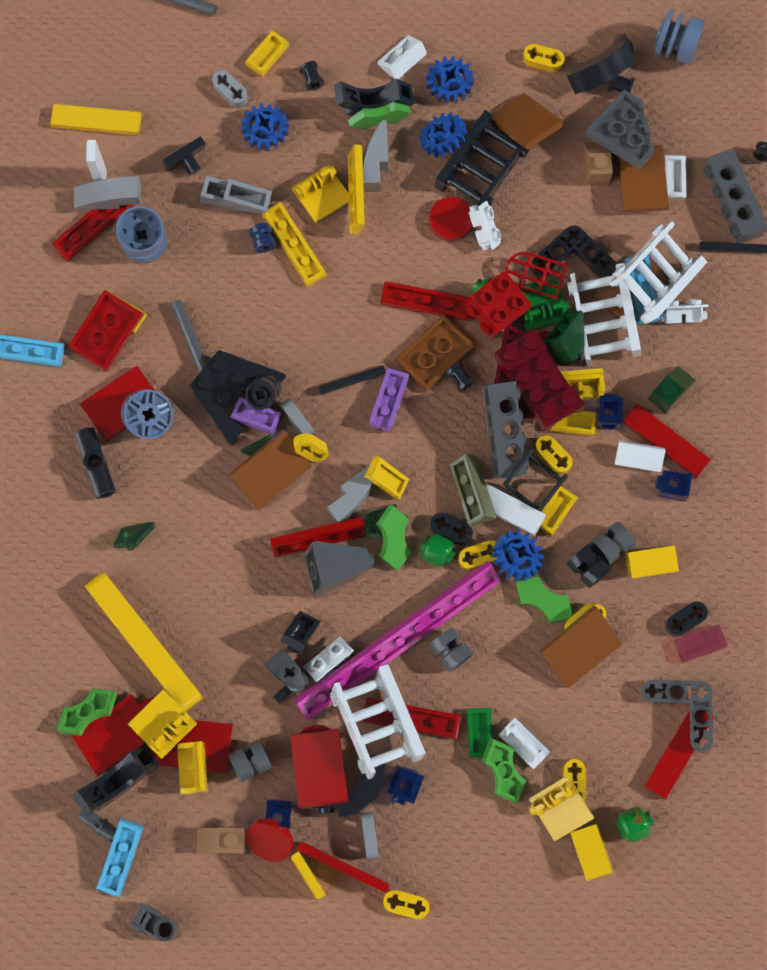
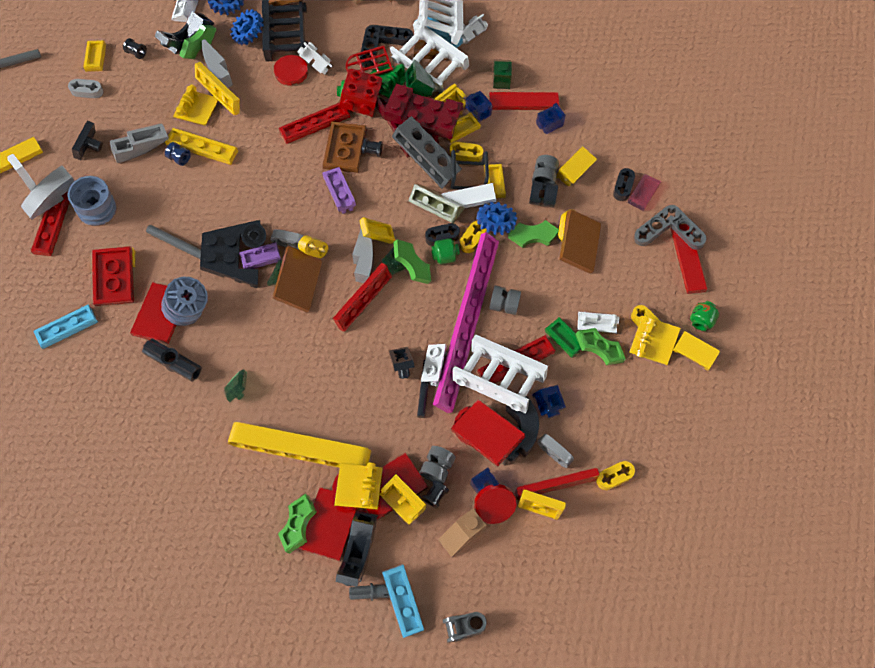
camera: 40 degrees left, 10 degrees down
blue gear [241,103,289,151] -> none
dark grey piece [264,649,309,693] -> none
dark grey slope [304,541,374,599] -> none
black bar [318,365,386,395] -> none
white tile [614,440,665,472] -> none
none -> black bush [422,480,449,509]

